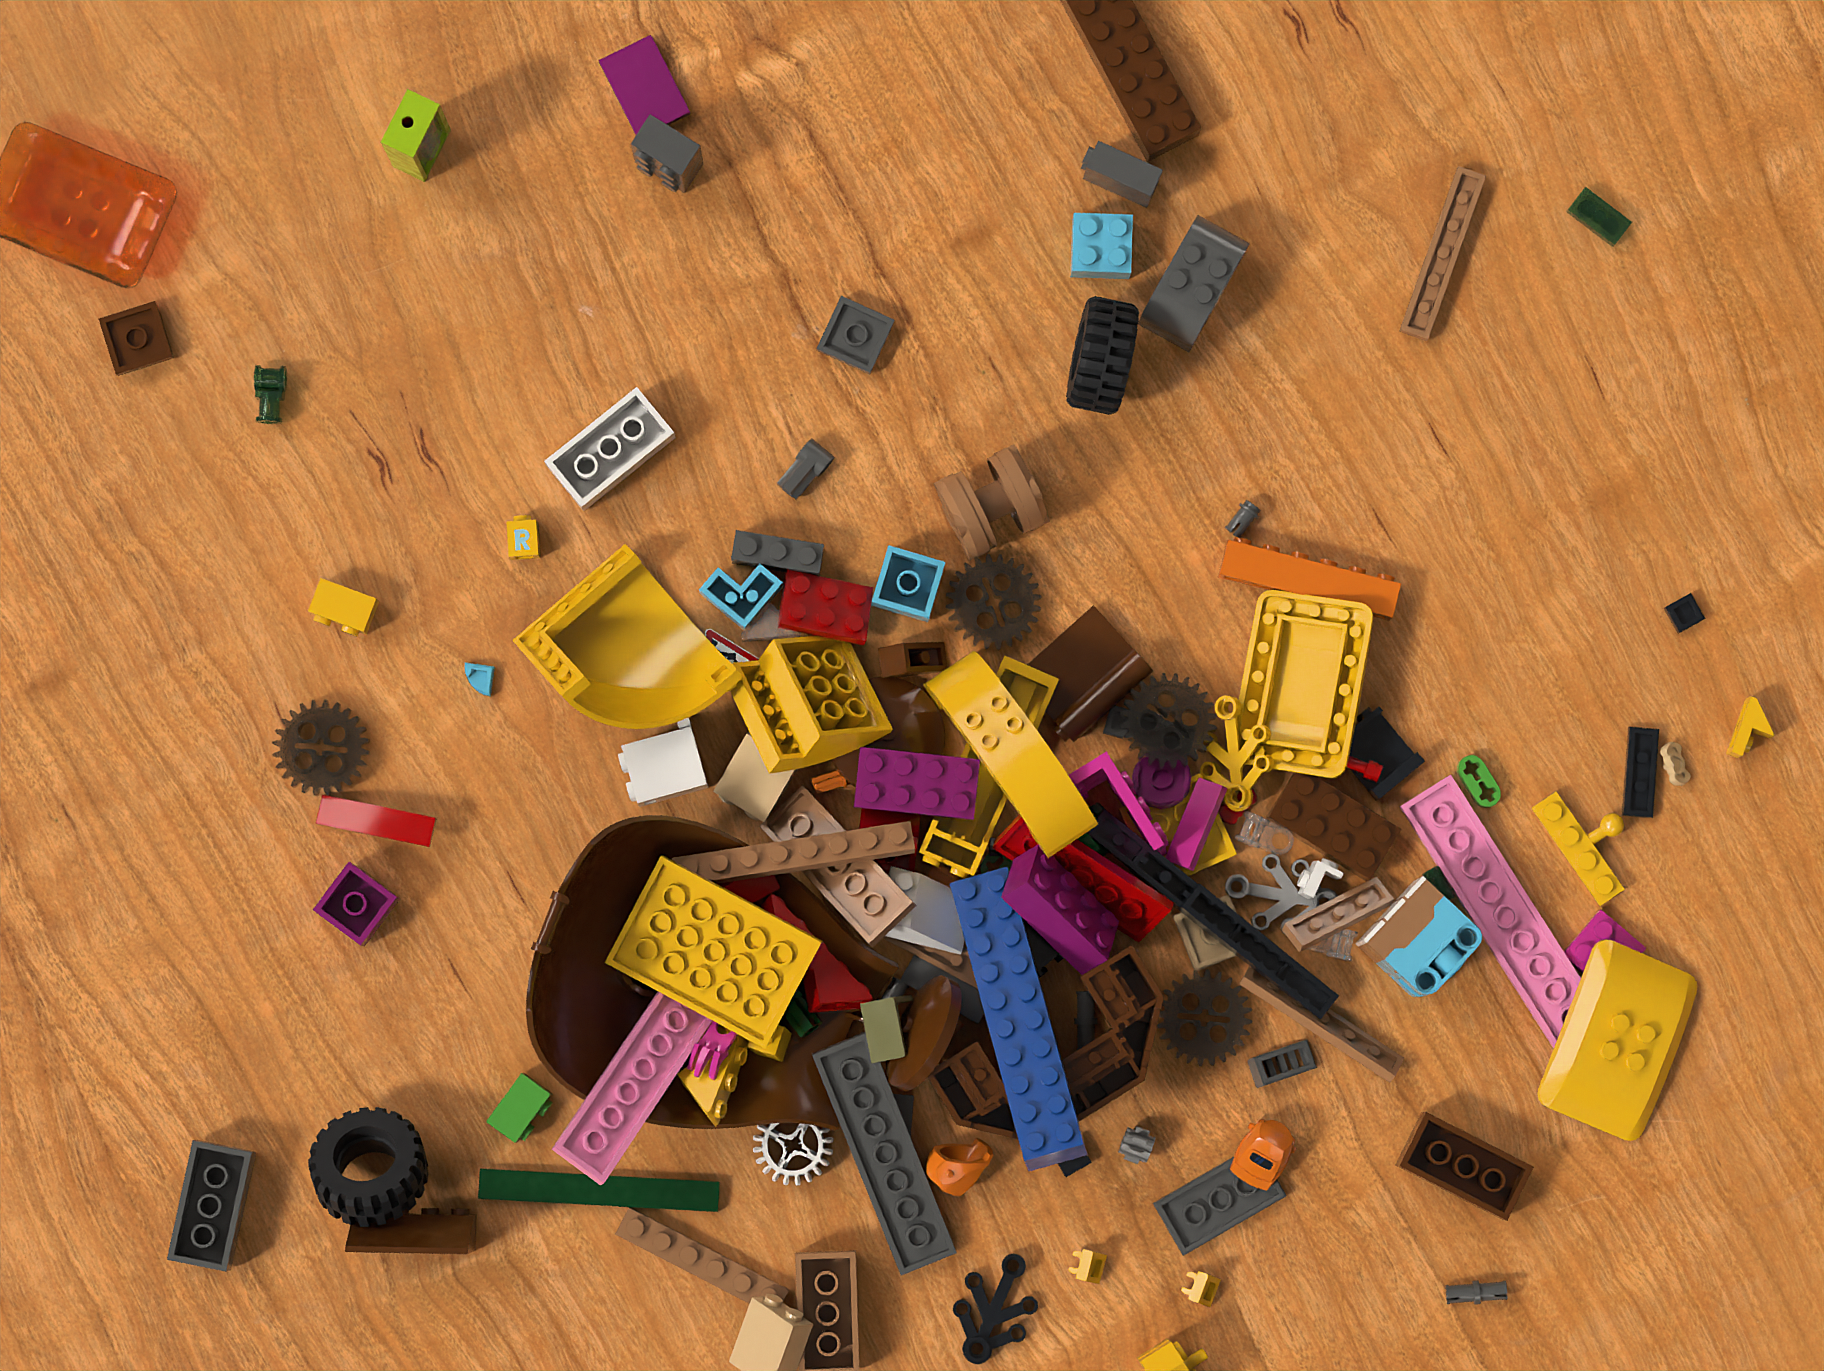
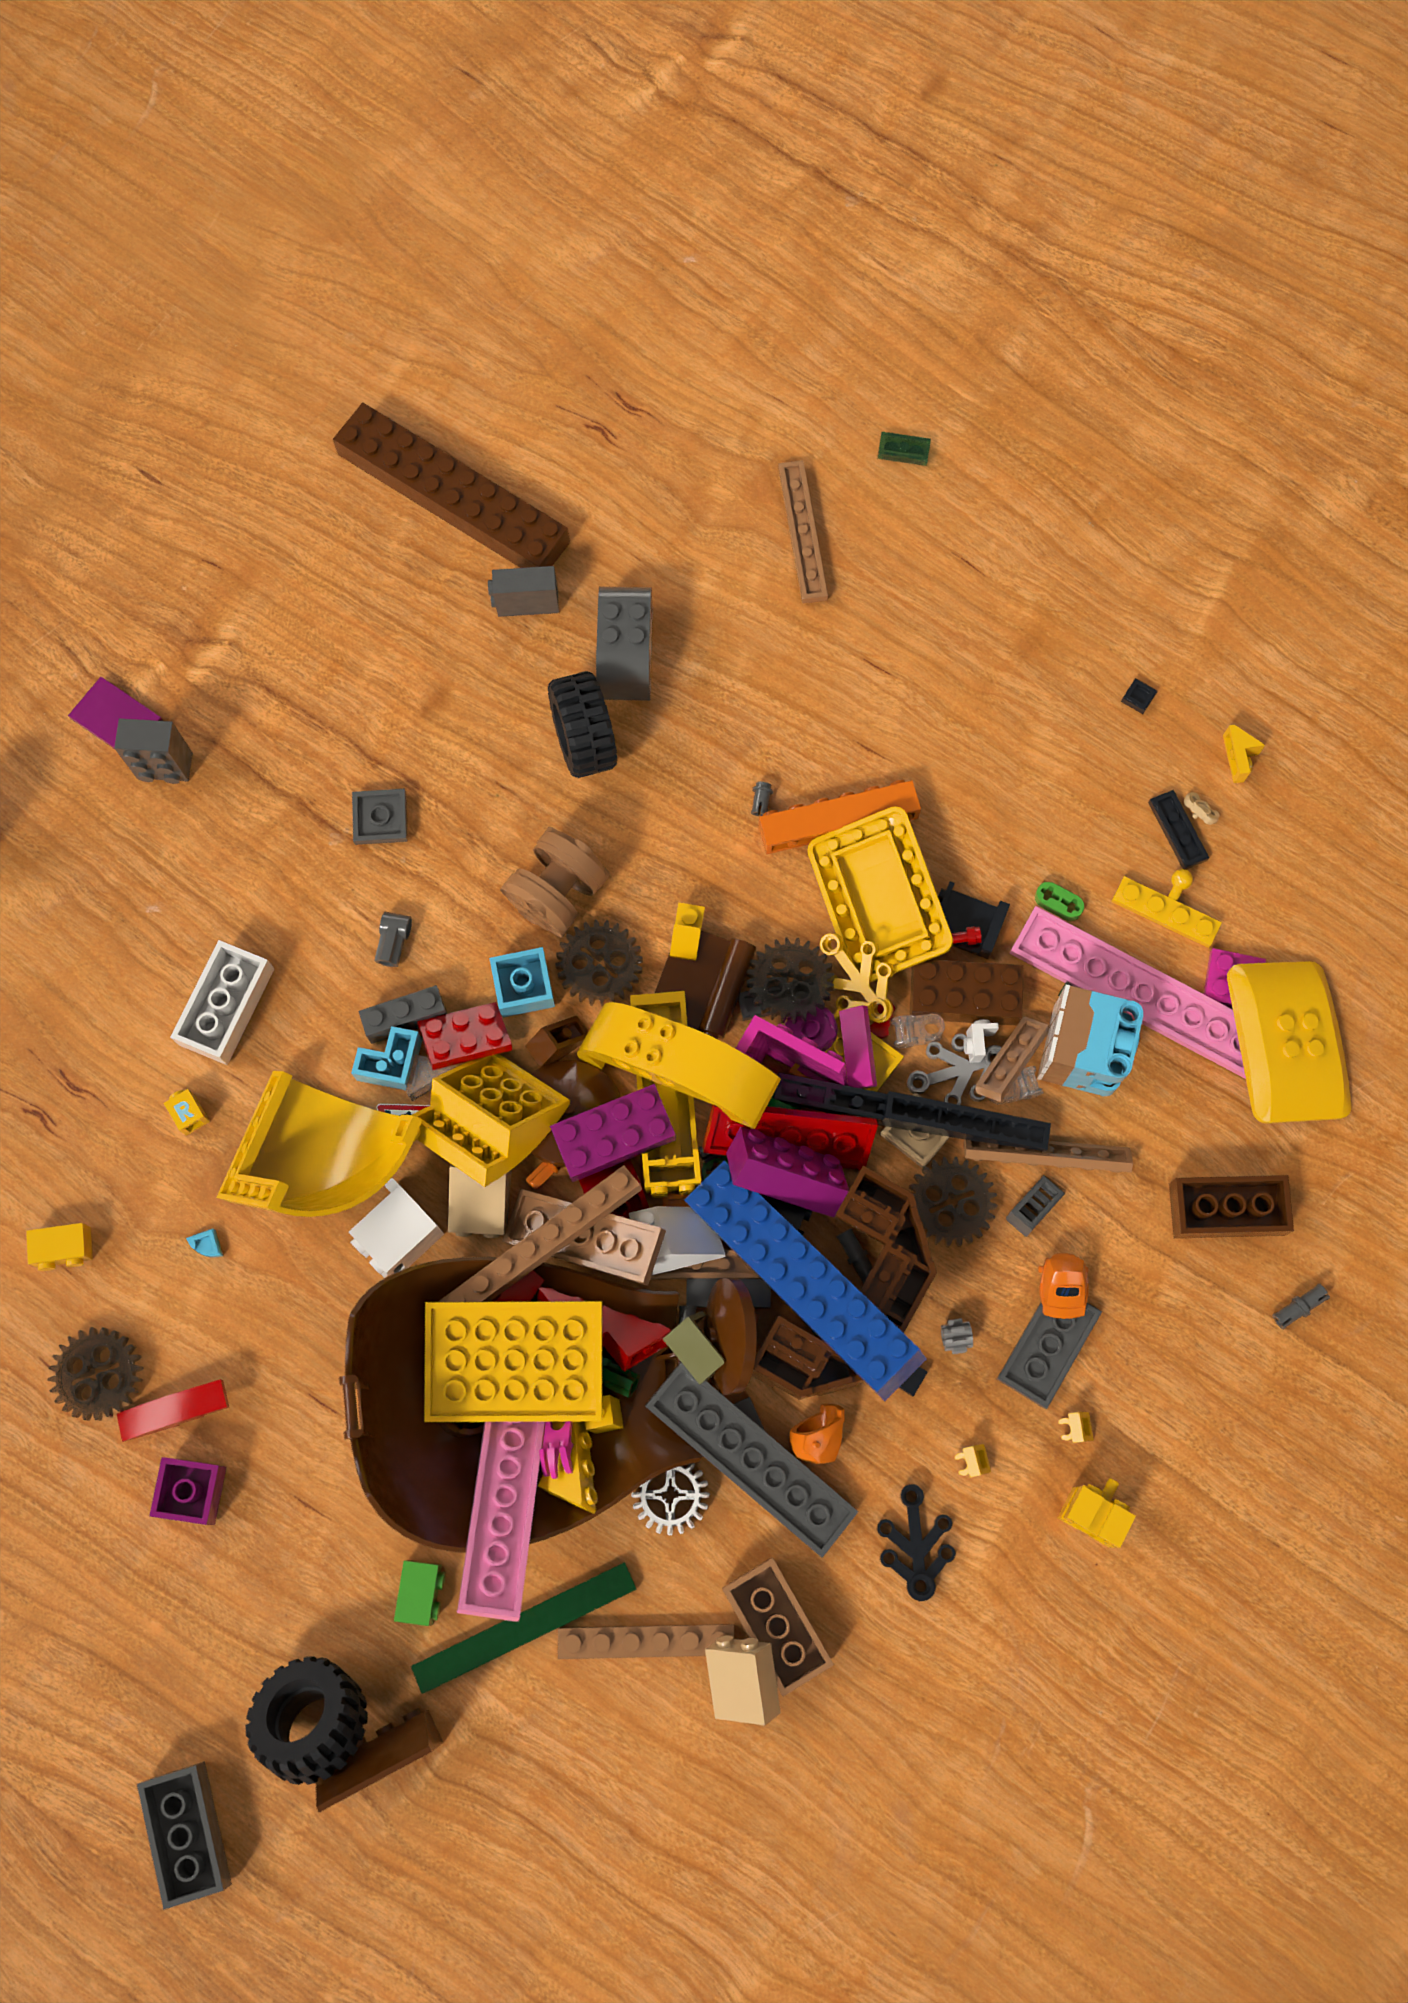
camera: 20 degrees left, 10 degrees down
medium azure brick [1070,213,1133,279] -> none
none -> yellow slope [670,902,705,961]

